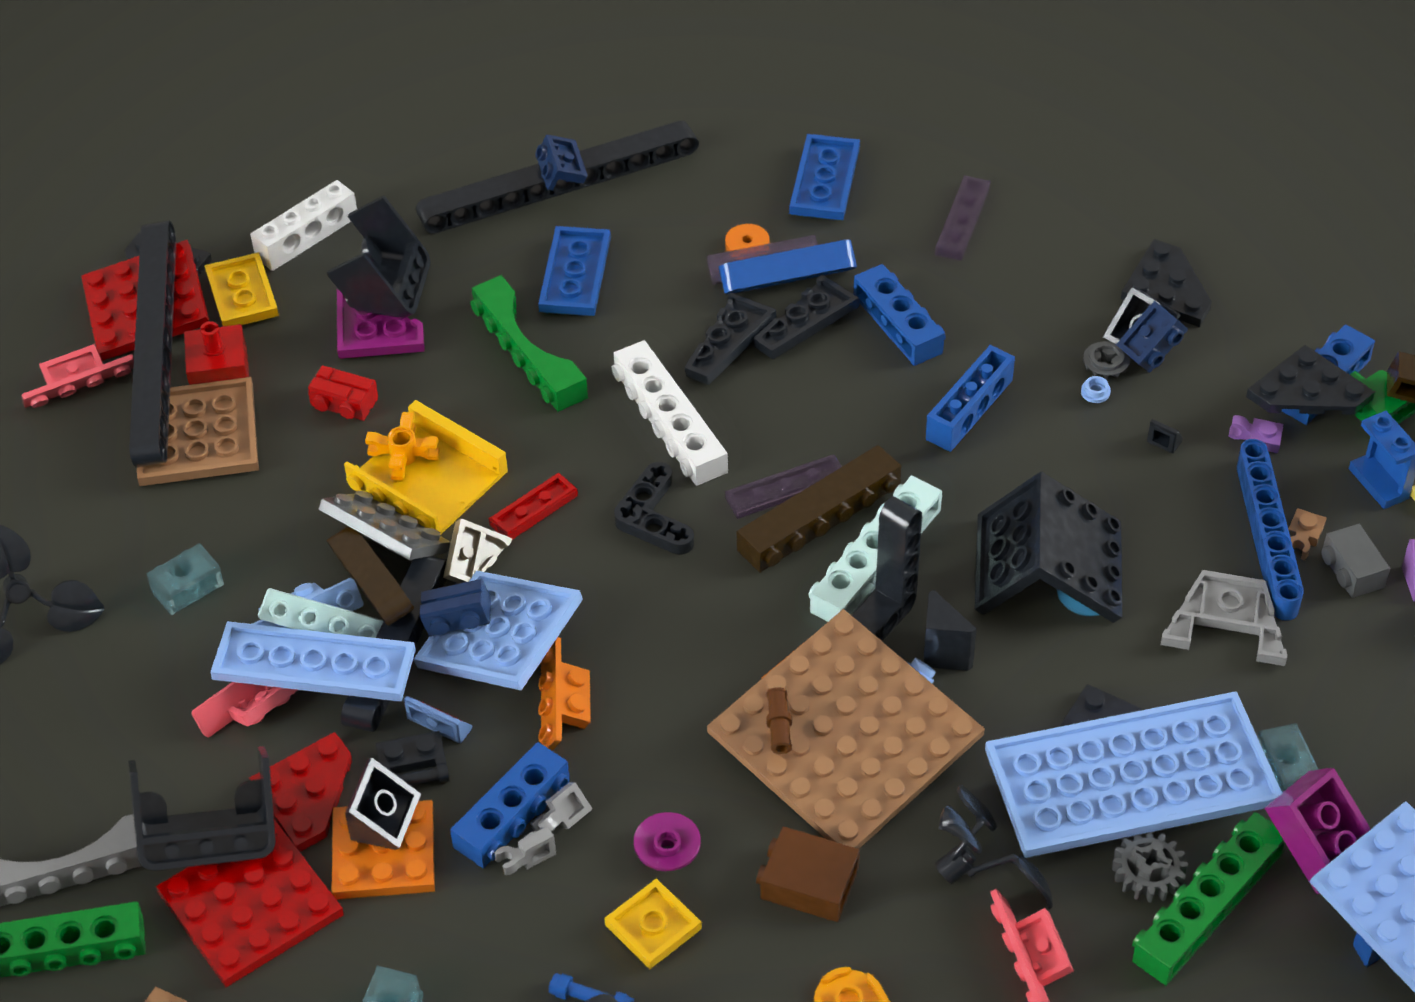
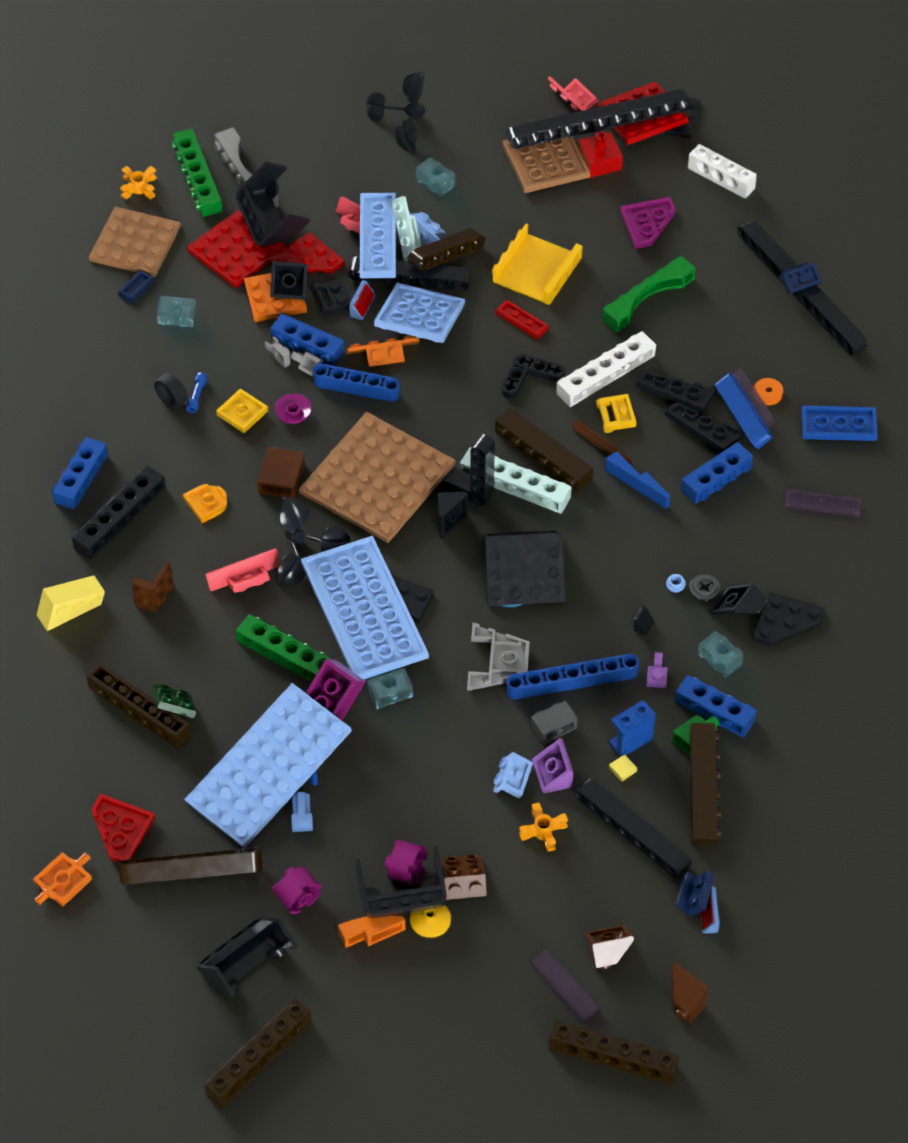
camera: 80 degrees right, 5 degrees up
yellow plate [204,252,279,326] -> none
red brick [308,365,378,421] -> none
dark grey plate [319,491,451,560] -> none
black windscreen [327,195,431,318] -> none
light orange pin [365,412,440,481] -> none
dark blue brick [420,579,491,636] -> none
wing [443,518,512,584] -> none
blue plate [538,226,611,316] -> none
clear purple tile [725,454,842,519] -> none
reddish brown pin [766,687,793,754] -> none
light blue plate [908,658,936,683] -> none
blue brick [925,345,1015,452] -> none
dark grey gear [1112,832,1188,903] -> none
dark blue bracket [1116,300,1188,373] -> none
black plate [1246,345,1375,415] -> none
medium nougat plate [1288,508,1327,560] -> none
none -> blue beam [312,364,400,402]
none -> reddish brown axle [573,420,632,464]
none -> yellow plate [596,394,636,433]
none -> blue slope [605,452,670,509]
none -> clear light blue brick [698,631,744,679]

